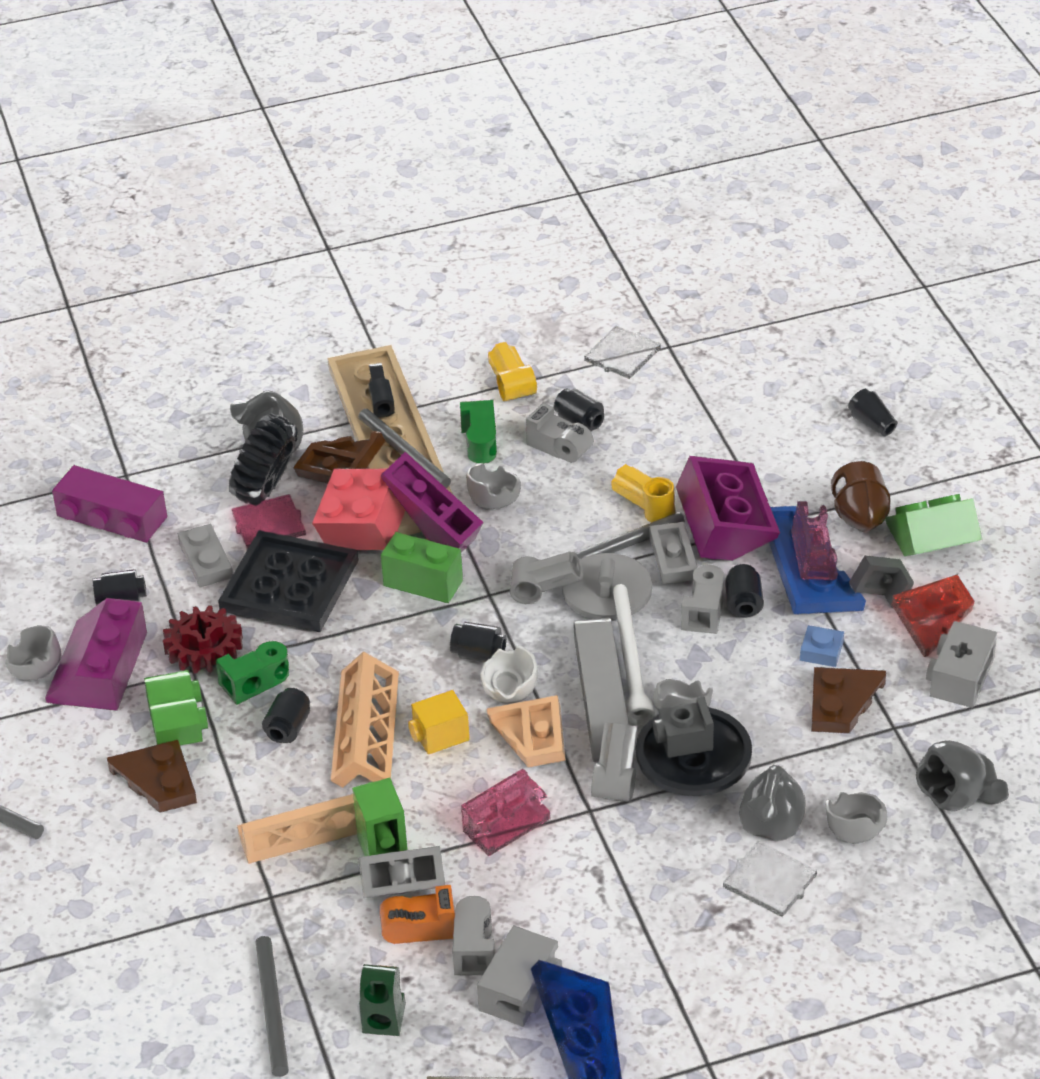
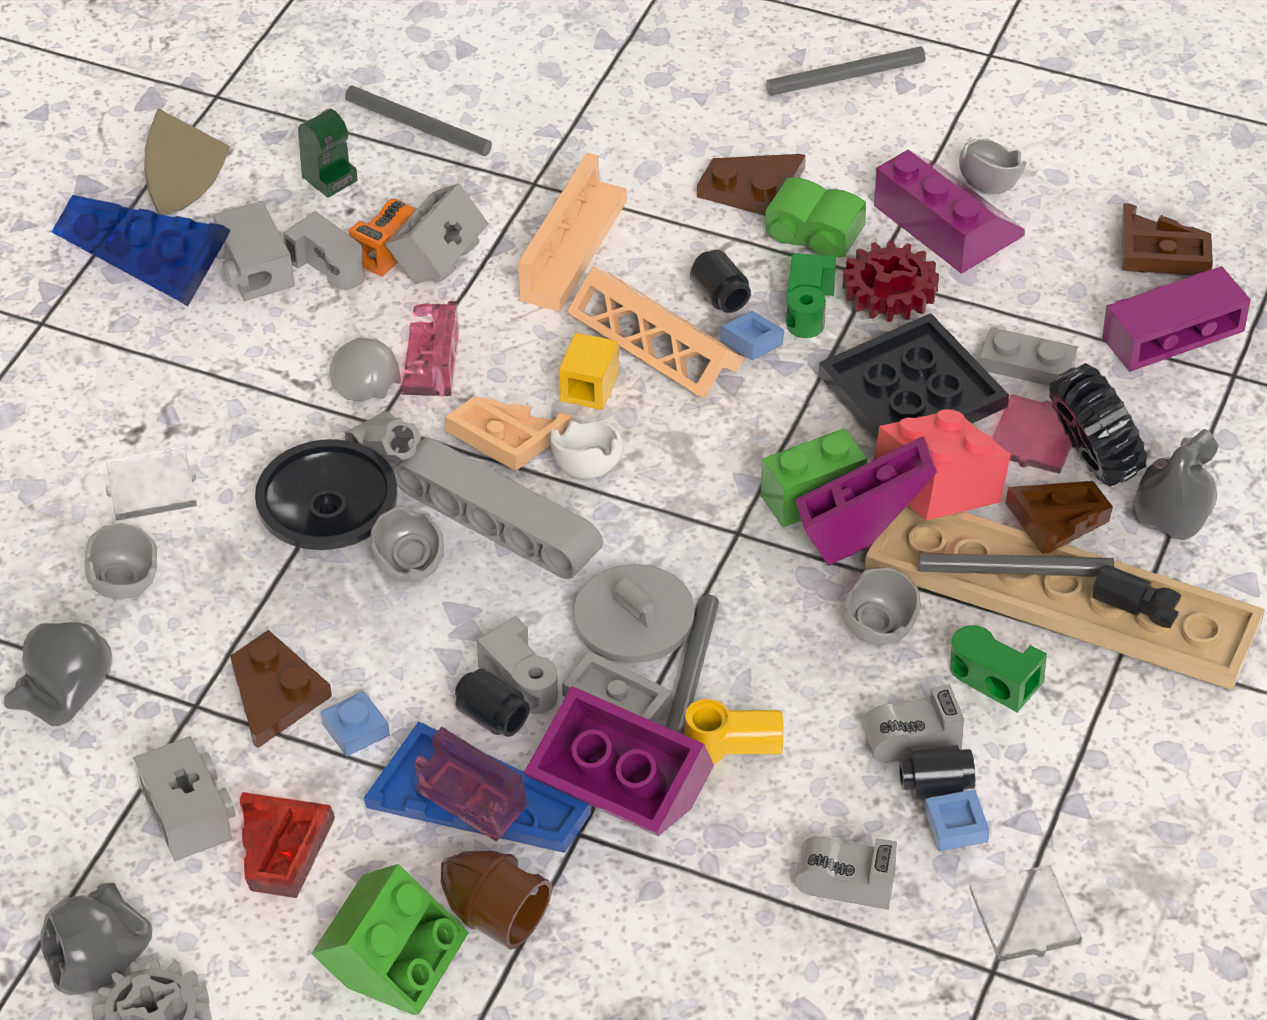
camera: 130 degrees right, 5 degrees up
black brick [93,569,147,606] -> none
bright green brick [352,778,408,856] -> none
black brick [450,621,507,662] -> none
yellow piece [488,342,537,401] -> none
light grey piece [510,551,583,604] -> none
white piece [613,584,655,727] -> none
dark grey brick [653,696,714,758] -> none
dark grey piece [739,765,806,841] -> none
dark grey bracket [849,555,914,609] -> none
none -> light grey hair [330,338,401,401]
none -> medium blue plate [720,311,784,360]
none -> light grey leg [795,837,897,910]
none -> medium blue plate [925,790,990,851]
none -> reddish brown wing [1122,203,1213,275]

